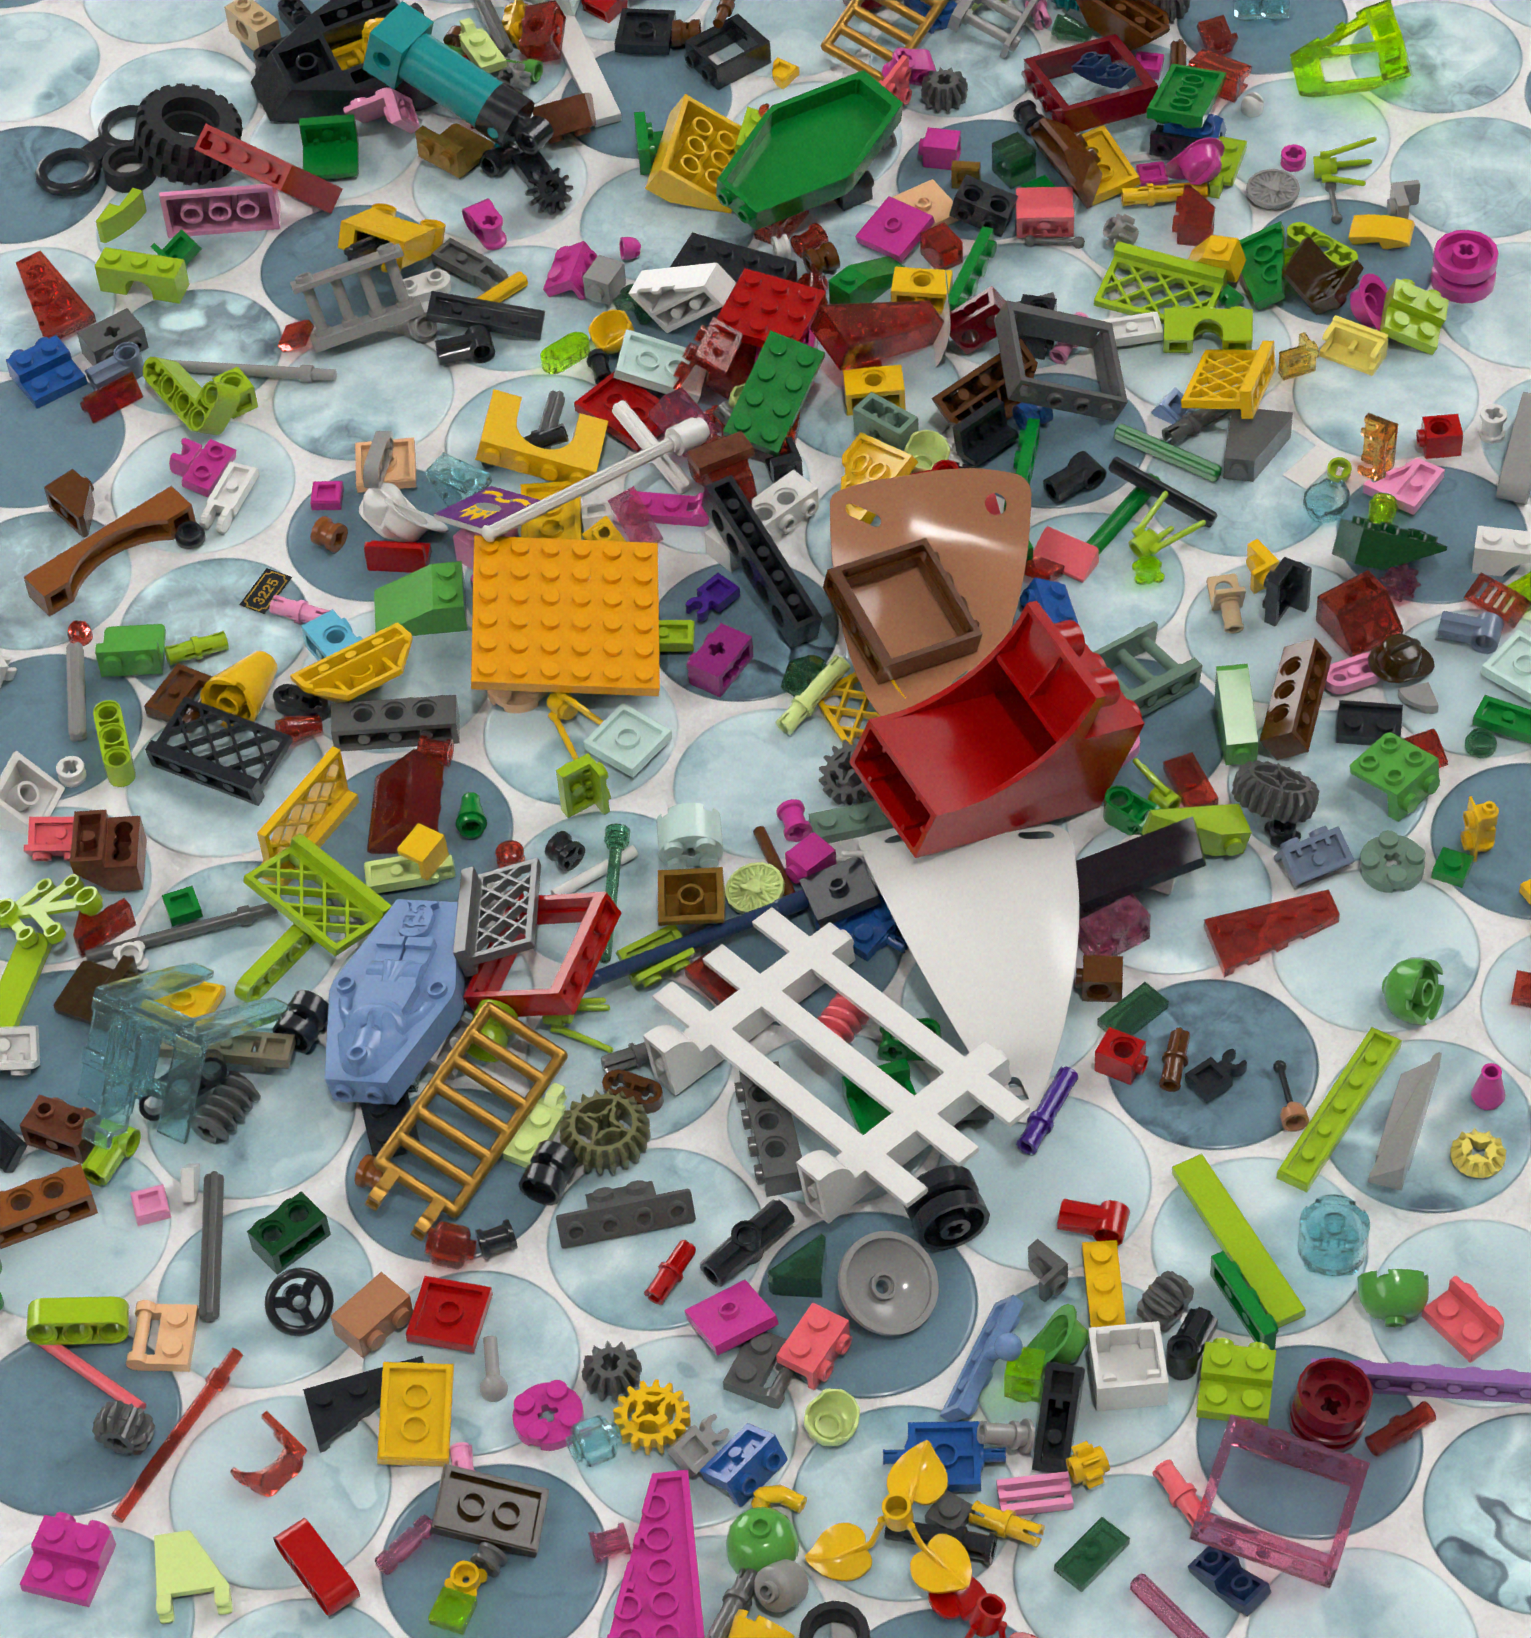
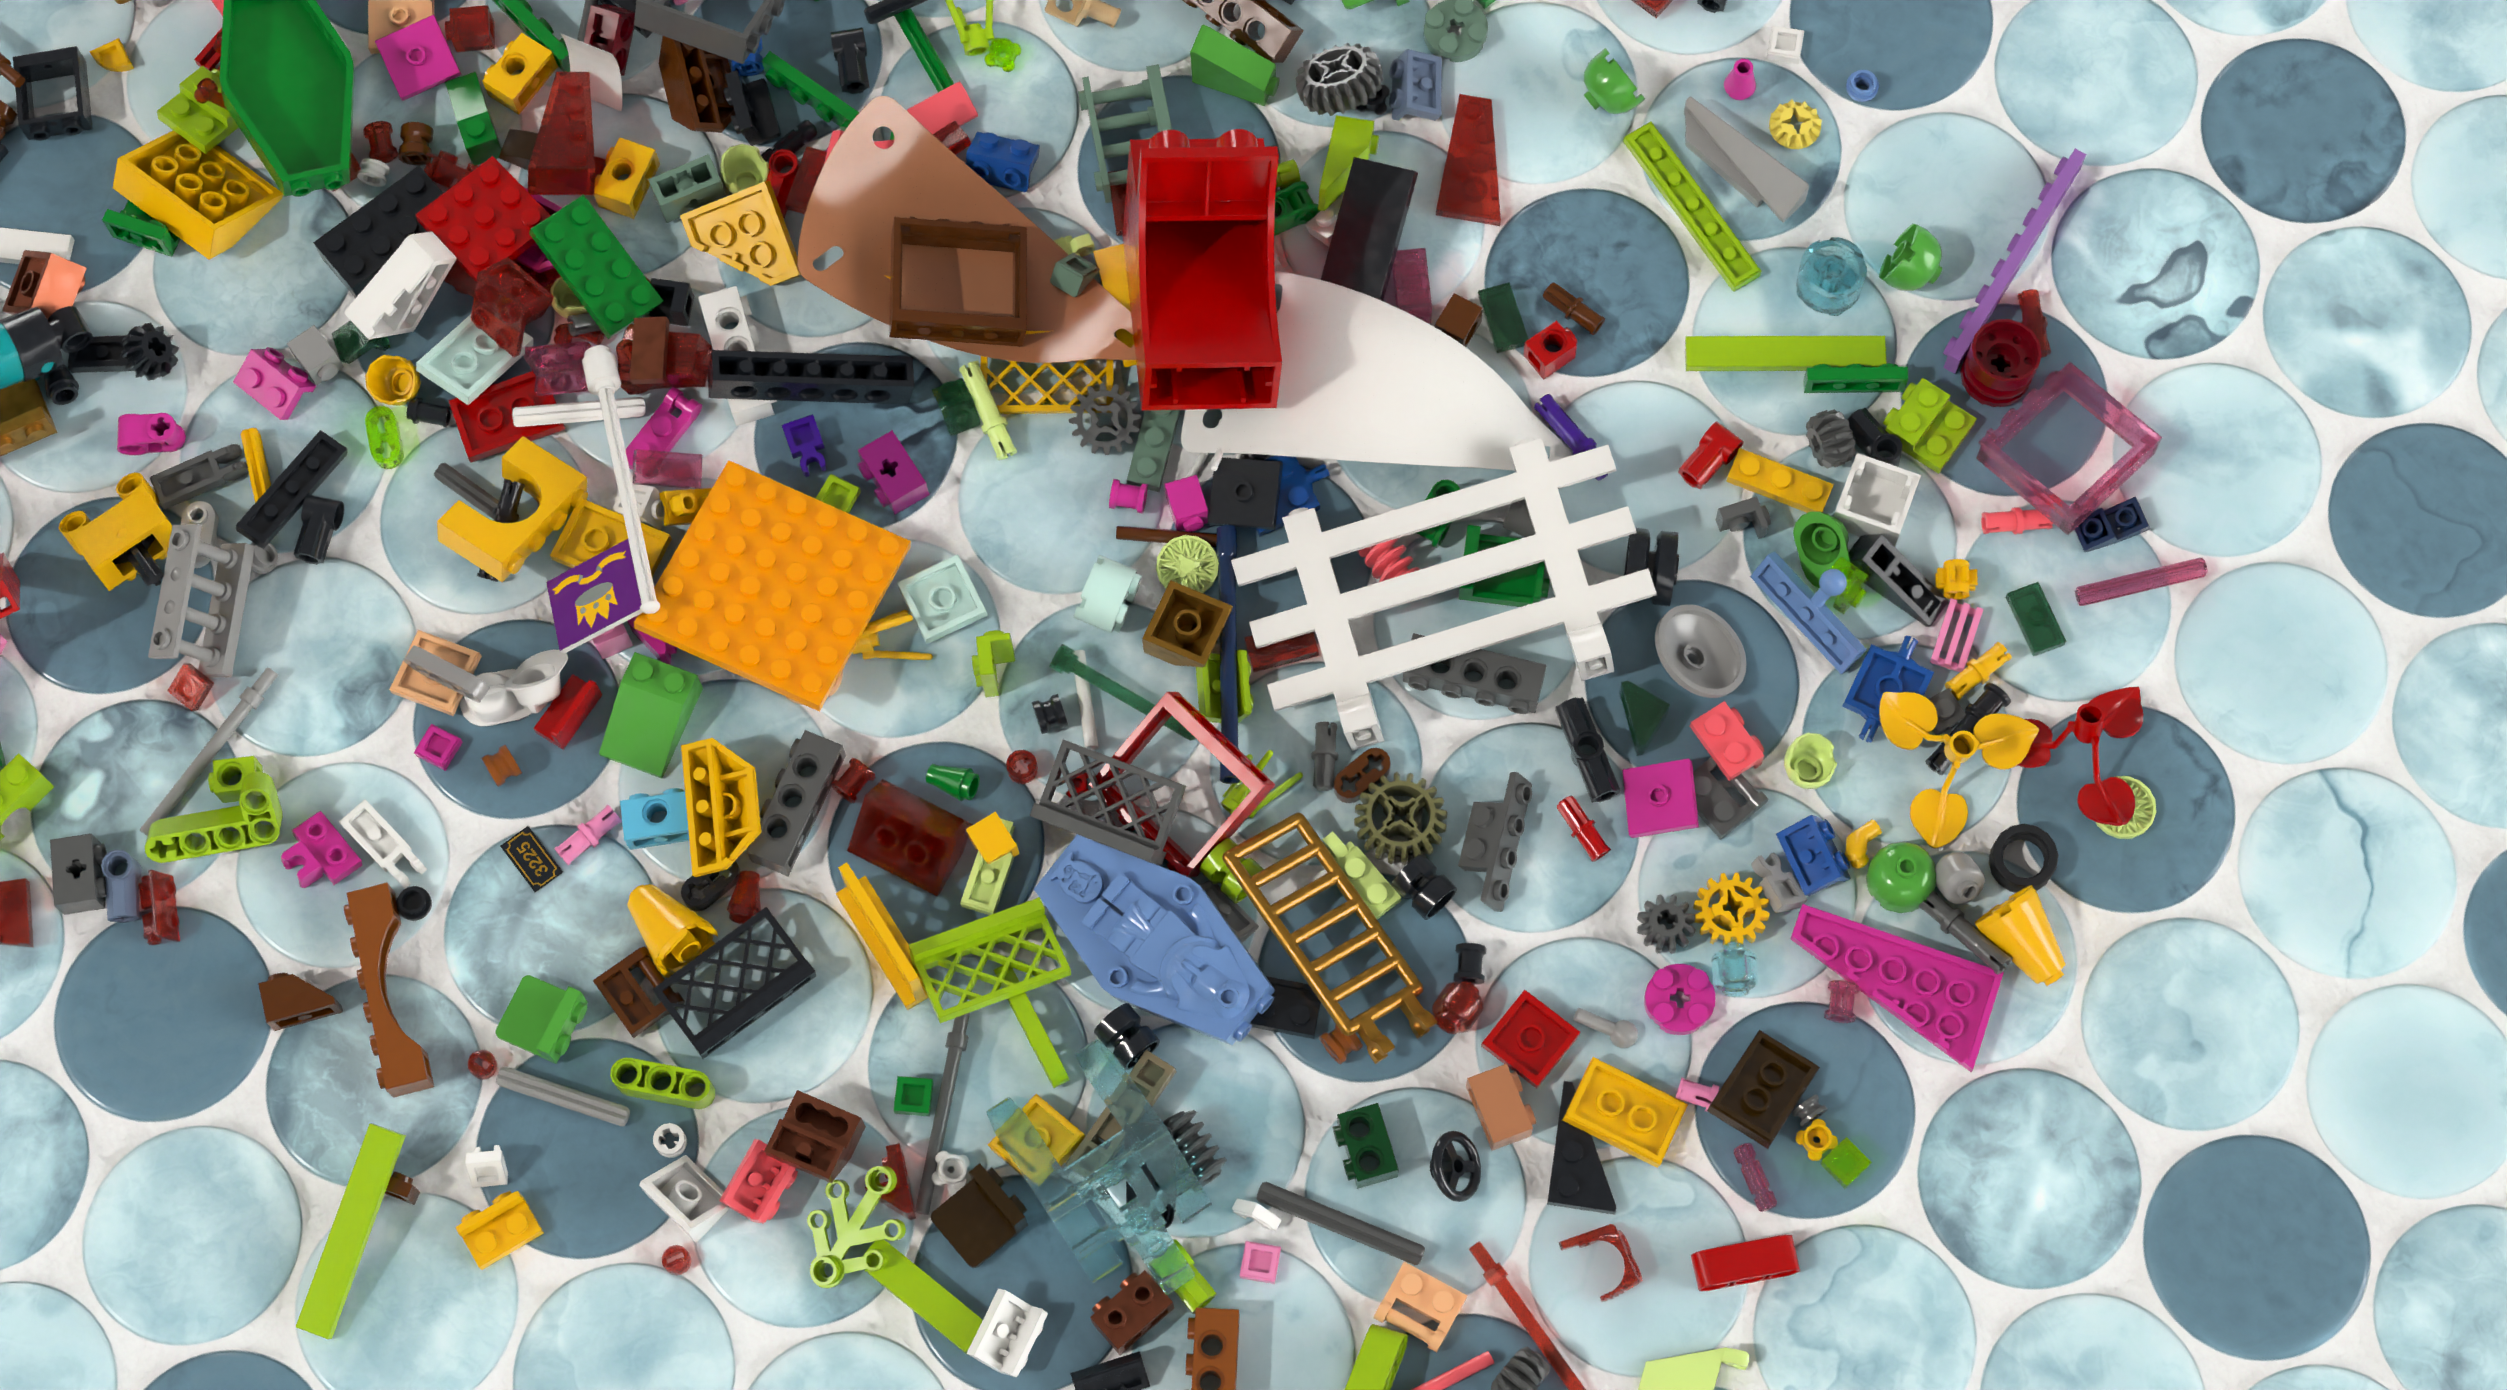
camera: 65 degrees left, 20 degrees up
blue plate [6,335,88,409] -> none
lime pin [164,630,229,666] -> none
clear light blue wing [426,452,492,507] -> none
dark pink hinge [619,237,641,260] -> none
light grey pin [977,1418,1035,1455] -> none
clear red plate [1163,752,1219,808] -> none
black plate [1185,1049,1247,1103] -> none
nougat hinge [1273,1060,1309,1132] -> none
coral bracket [1421,1276,1504,1363] -> none

